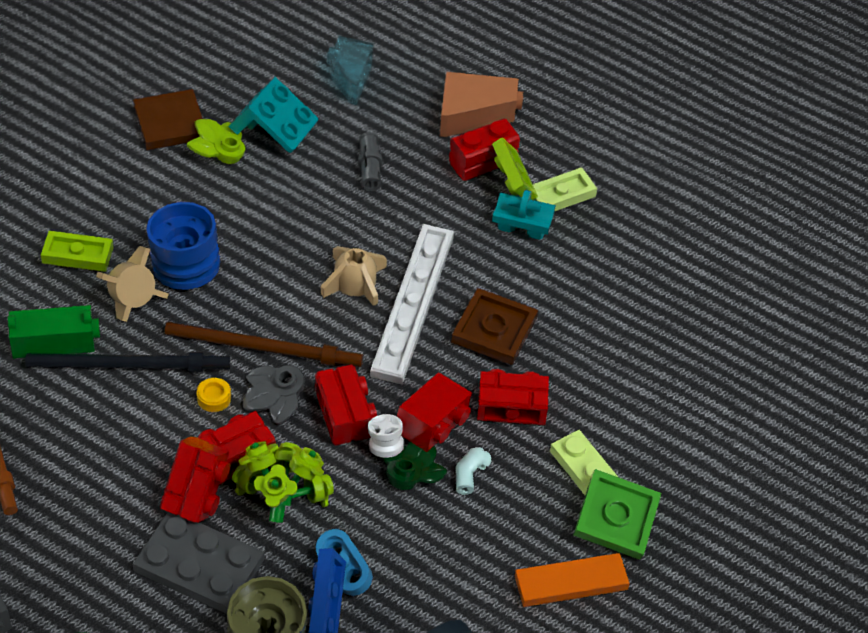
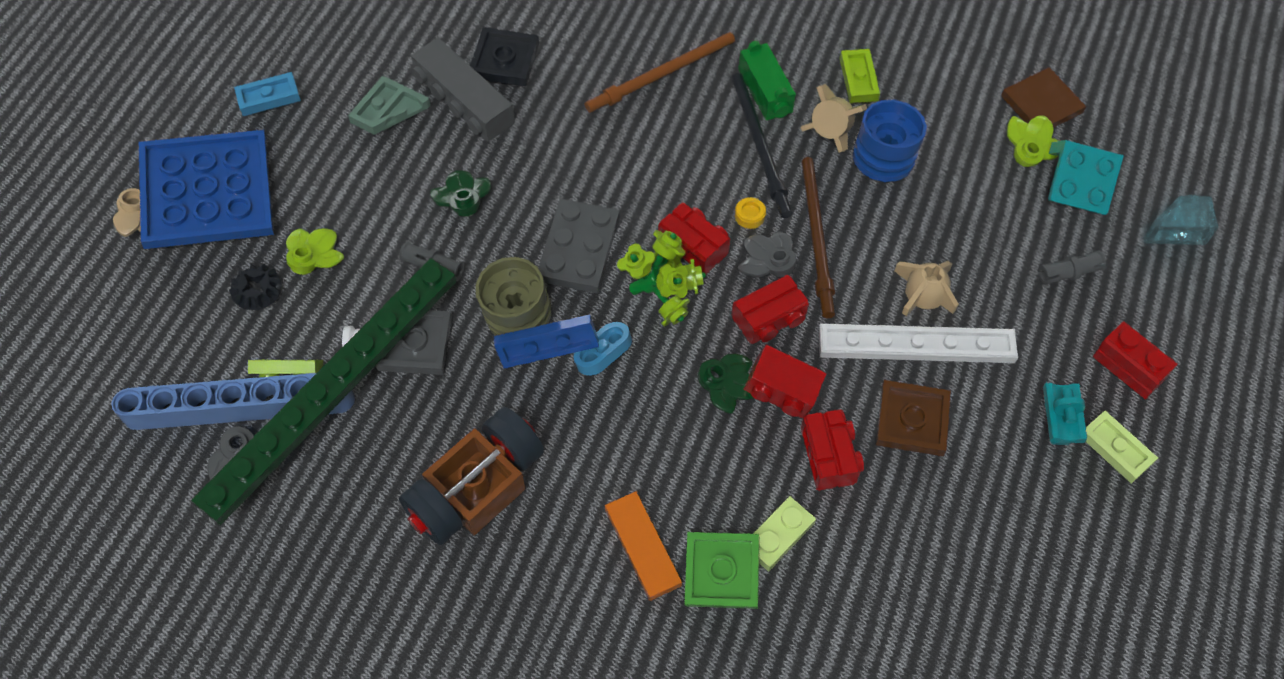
camera: 80 degrees right, 10 degrees up
red brick [160,436,230,523] -> none
white wheel [368,414,404,458] -> none
nougat slope [440,72,523,137] -> none
light aqua arm [456,447,491,495] -> none
lime plate [492,137,538,200] -> none

